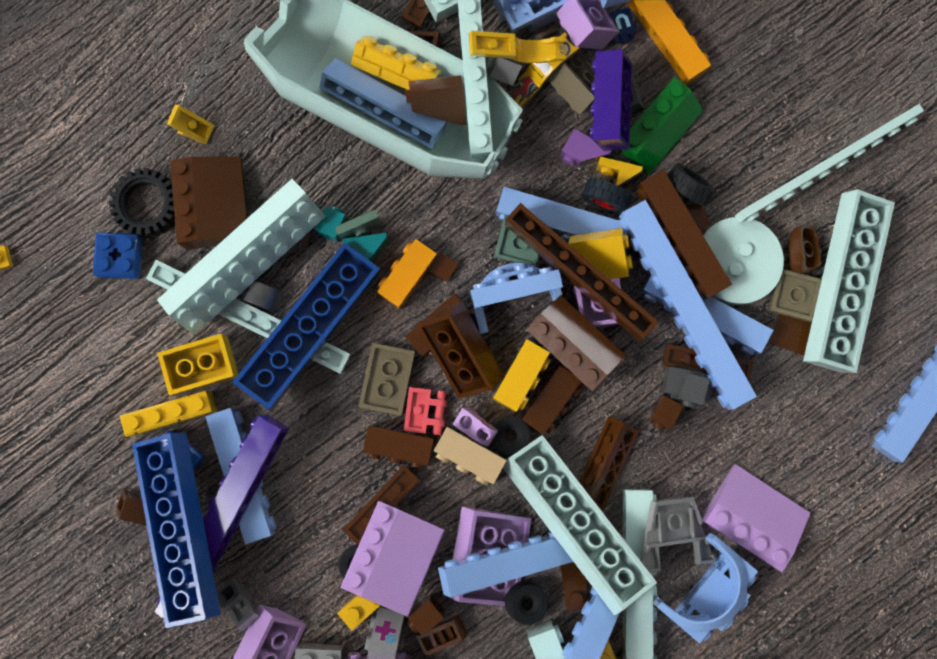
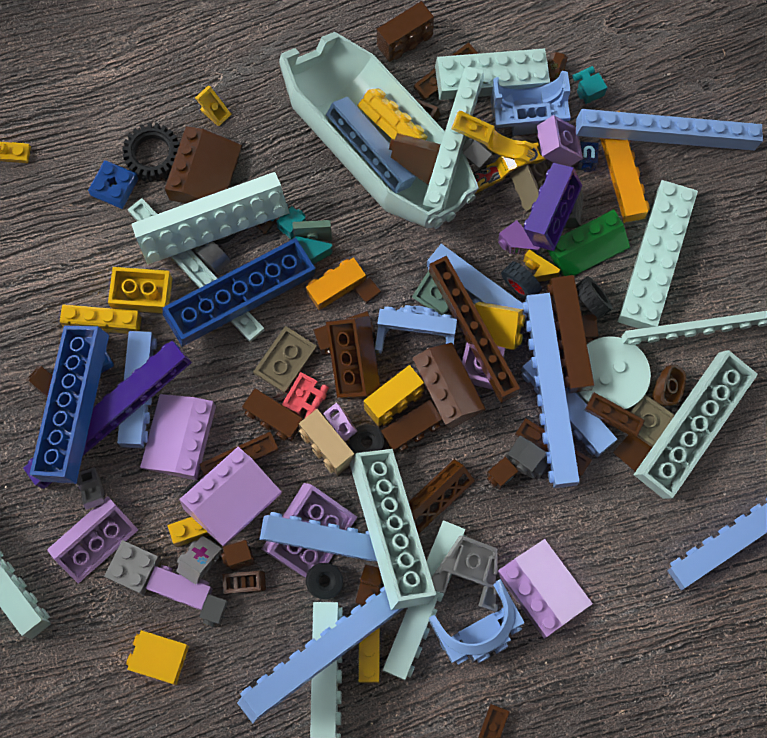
camera: 20 degrees right, 10 degrees down
none -> lavender slope [140,394,216,481]
none -> reddish brown tile [584,392,645,438]
none -> light aqua brick [617,180,698,329]

